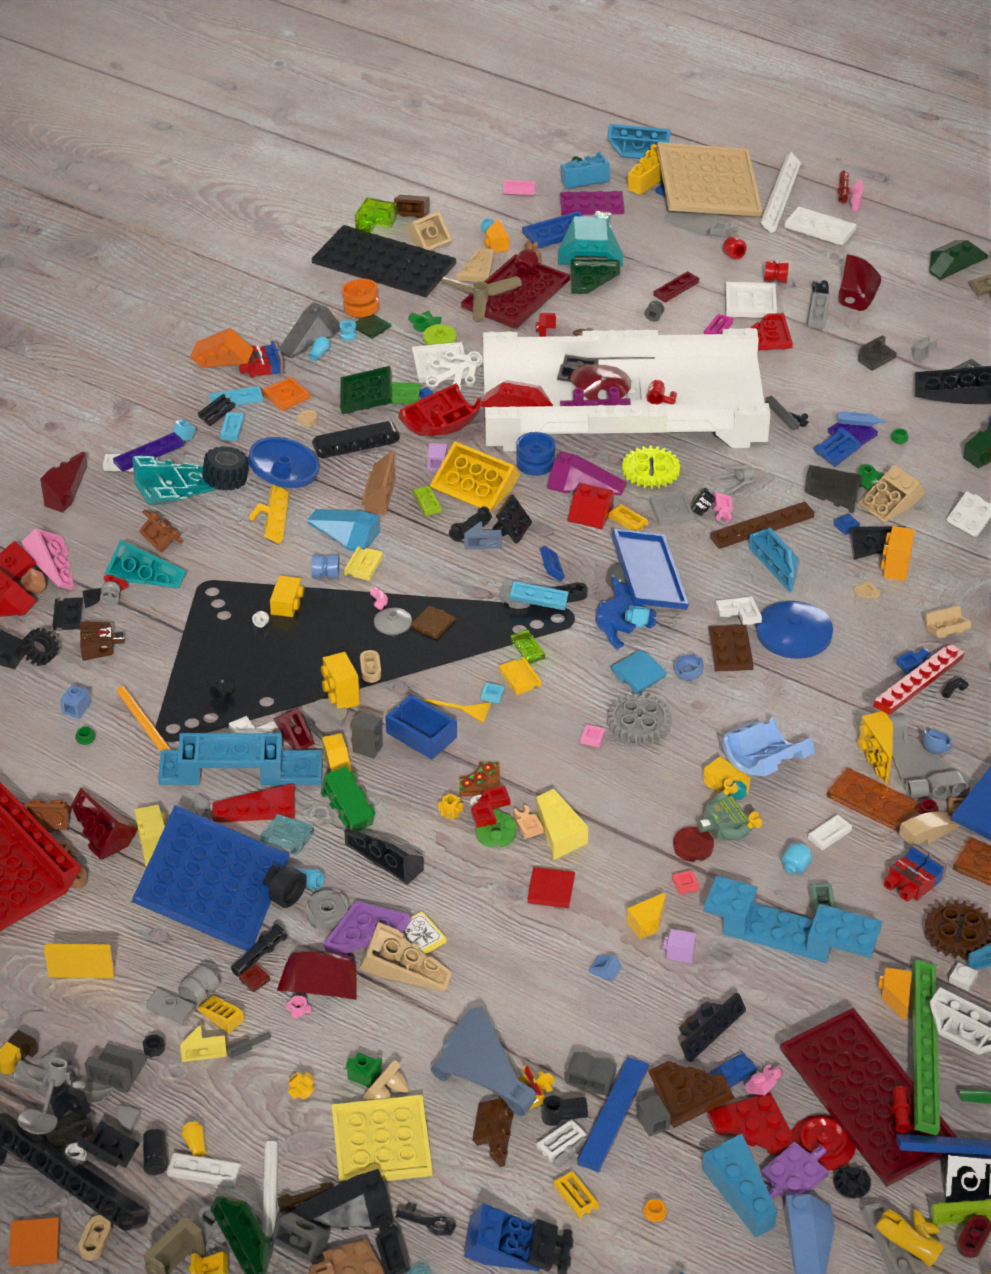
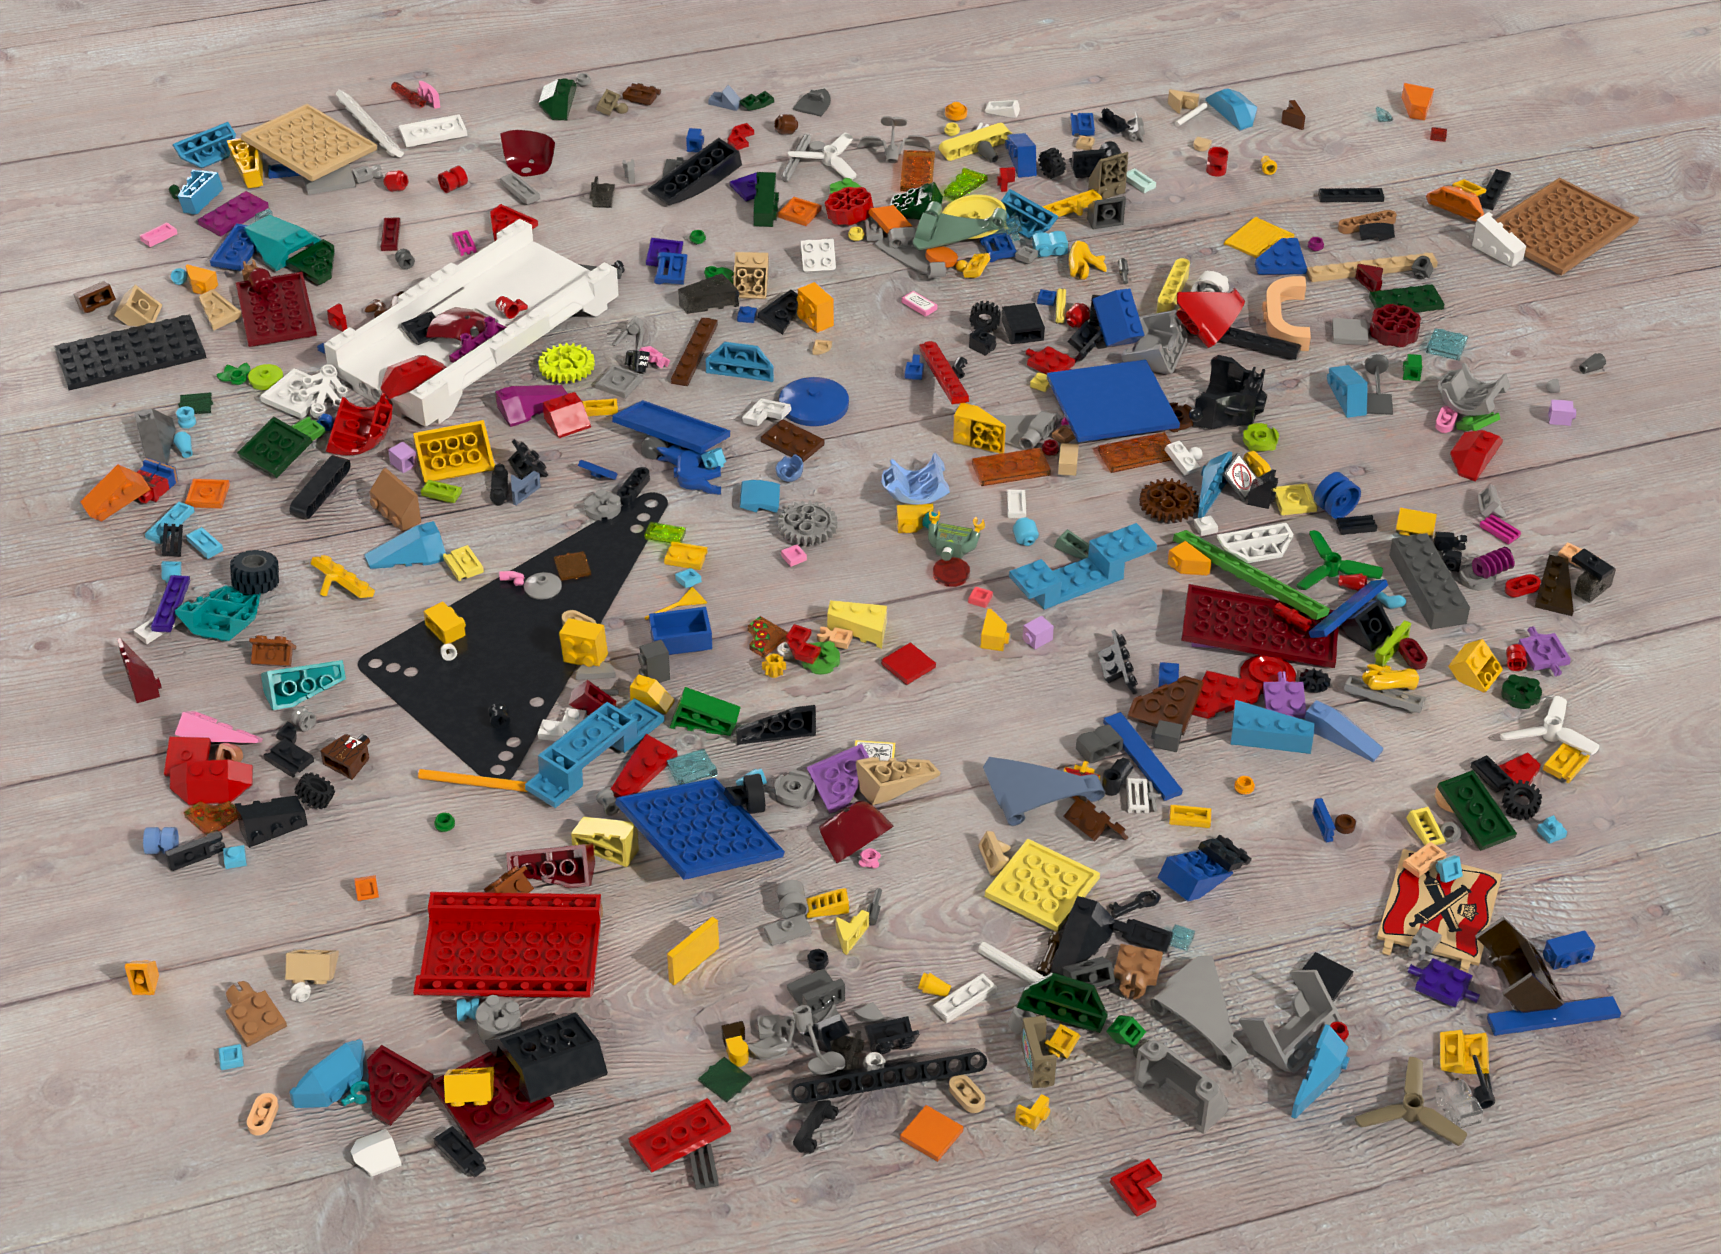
camera: 50 degrees left, 0 degrees up
medium blue brick [60,684,91,719] -> none
red tile [104,575,128,591] -> none
black piece [143,1129,167,1175] -> none
black pin [230,924,287,977] -> none
clear red tile [239,964,270,993] -> none
blue dish [248,437,319,488] -> none
yellow gear [287,1071,315,1100] -> none
tan tile [296,410,318,428] -> none
medium blue wheel [311,555,339,579] -> none
orange wheel [341,279,380,317] -> none
green brick [346,1052,382,1088] -> none
clear neon green brick [355,197,397,233] -> none
dark tan piece [442,276,522,321] -> none
medium azure tile [509,581,569,610] -> none
blue wheel [516,432,555,476] -> none
medium blue slope [589,955,621,981] -> none
white plate [726,282,777,318] -> none
bright pink plate [745,1065,783,1095] -> none
black wheel [812,280,829,294] -> none
medium blue piece [838,411,886,426] -> none
hips [884,844,947,902] -> none
medium blue hair [922,728,952,754] -> none
tan bracket [925,605,971,638] -> none

